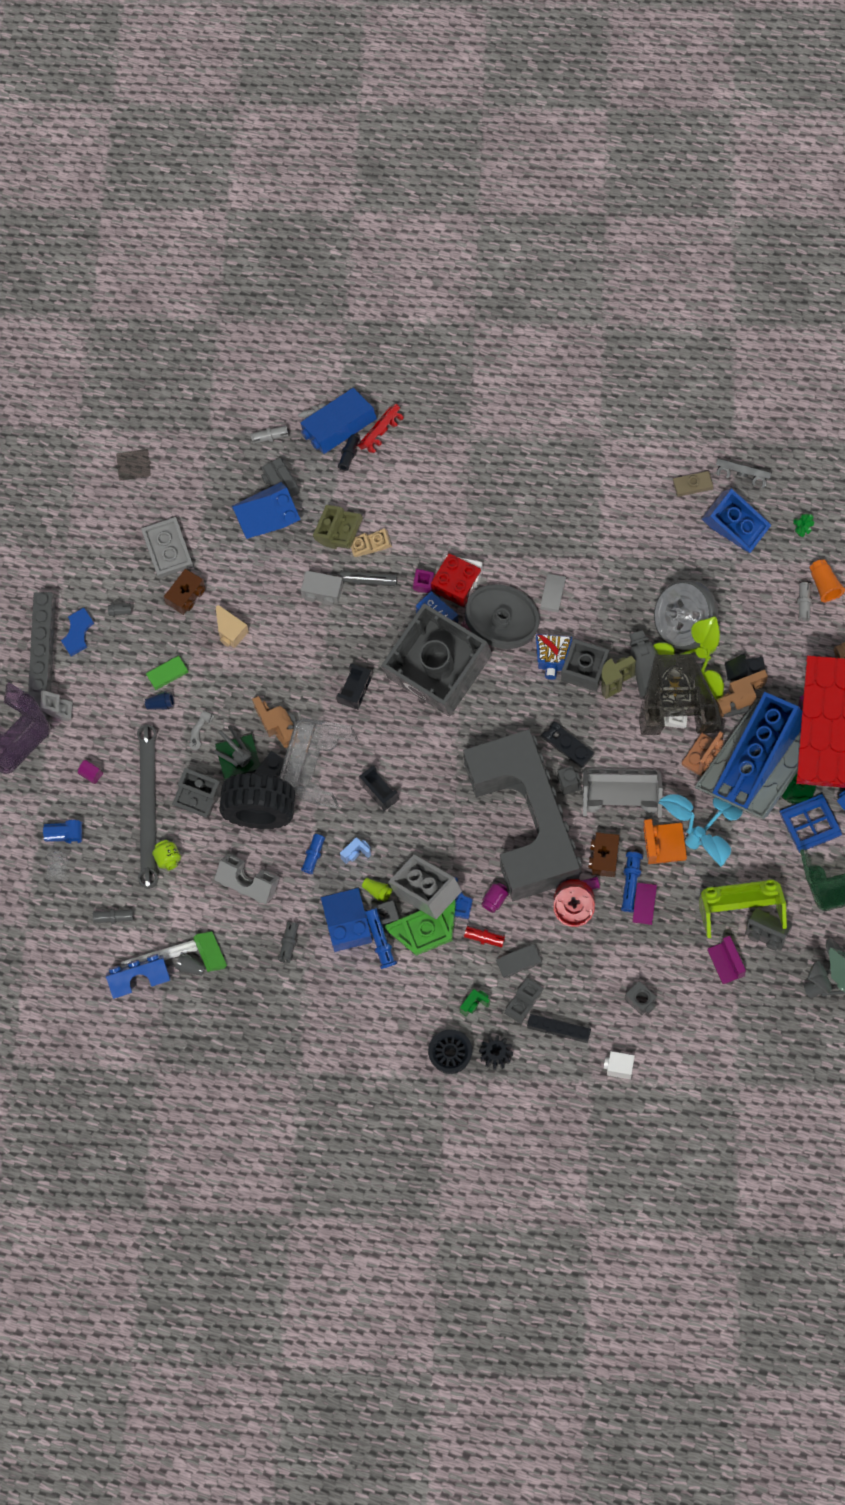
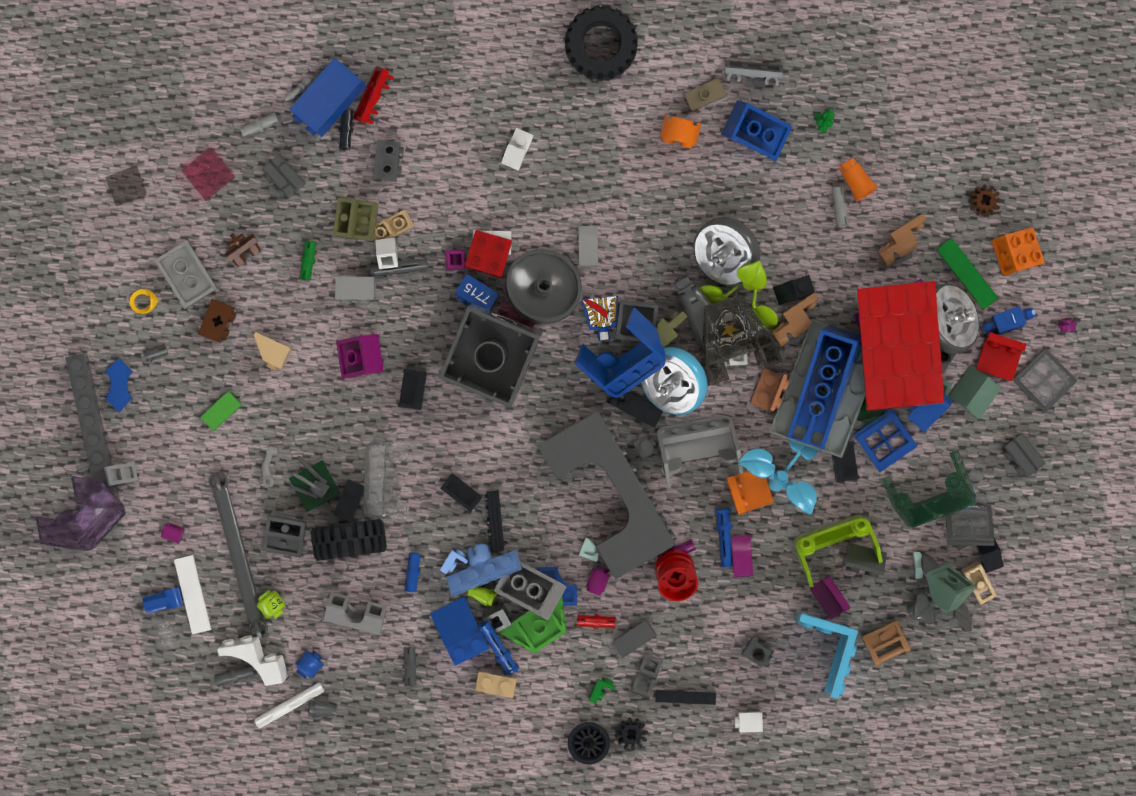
camera: 20 degrees left, 20 degrees up
blue arch [106,954,170,999] -> none
dark blue cone [145,691,174,710] -> none
bright green tile [193,932,227,972] -> none
blue slope [232,482,301,539] -> none
medium nougat plate [252,696,301,748] -> none
reddish brown brick [588,832,619,877] -> none
none -> yellow piece [129,289,159,314]
none -> white tile [174,555,212,634]
none -> clear pink plate [182,147,236,201]
none -> white arch [217,635,288,686]
none -> reddish brown hips [225,233,261,267]
none -> blue piece [295,650,323,679]
none -> green pin [299,240,317,280]
none -> magenta slope [336,334,384,379]
none -> dark grey brick [373,140,404,182]
none -> white brick [376,238,398,269]
none -> medium blue plate [447,544,522,596]
none -> tan brick [475,671,517,698]
none -> black piece [484,490,505,551]
none -> white slope [501,128,534,171]
none -> black tyre [565,5,638,81]
none -> blue windscreen [575,307,667,398]
none -> light aqua tile [579,538,598,562]
none -> flat silver wheel [641,347,708,415]
none -> orange brick [659,114,702,149]
none -> medium azure bracket [794,611,858,699]
none -> black panel [832,441,860,482]
none -> medium nougat plate [861,620,911,668]
none -> light aqua tile [913,552,923,579]

